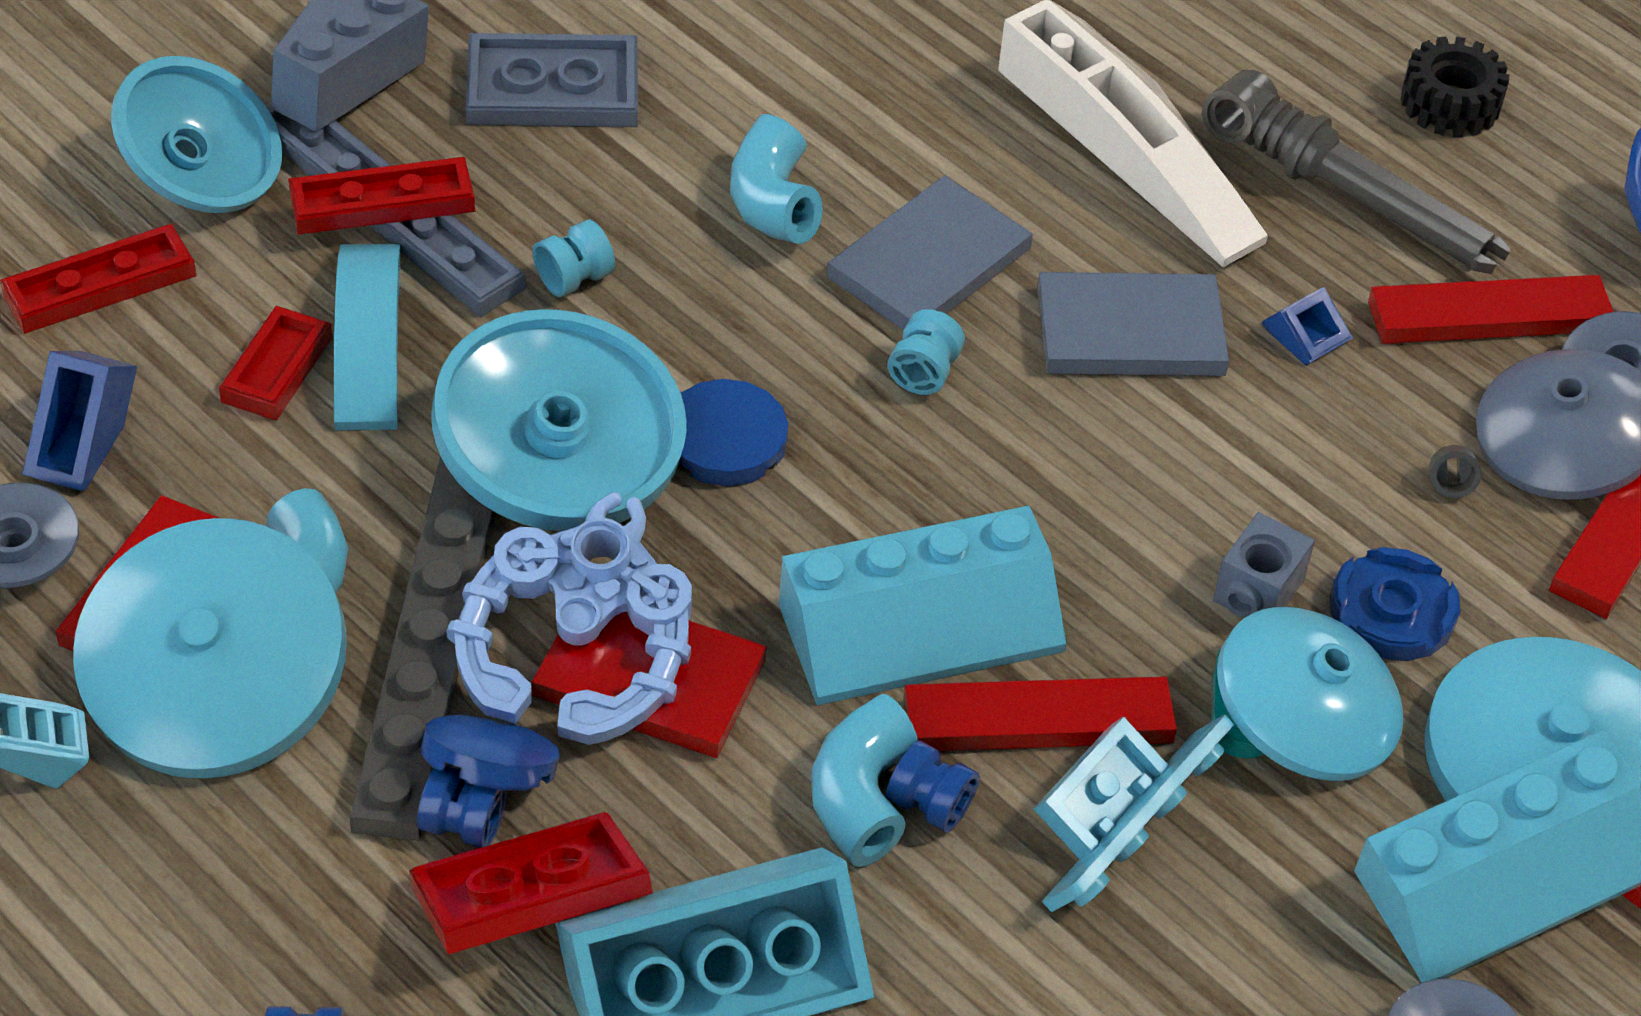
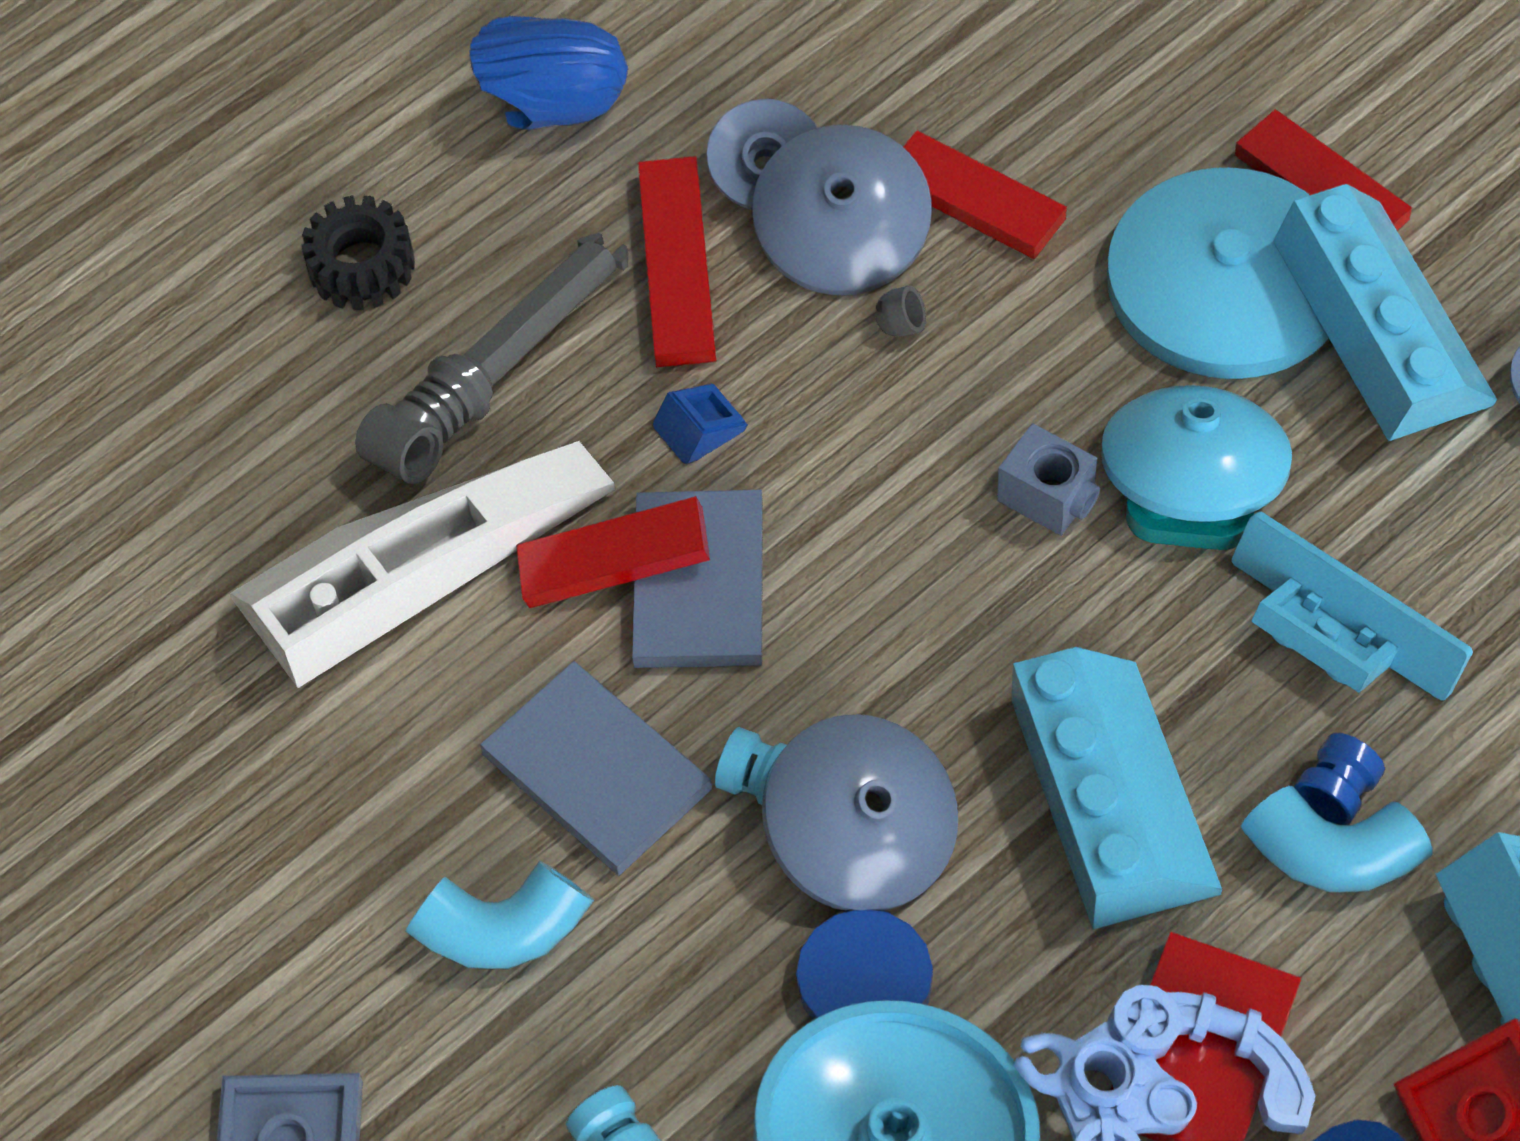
camera: 80 degrees left, 10 degrees up
red tile [903,676,1177,751] -> none
blue tile [1330,547,1460,661] -> none
none -> red tile [517,496,710,608]
none -> sand blue dish [762,714,958,912]

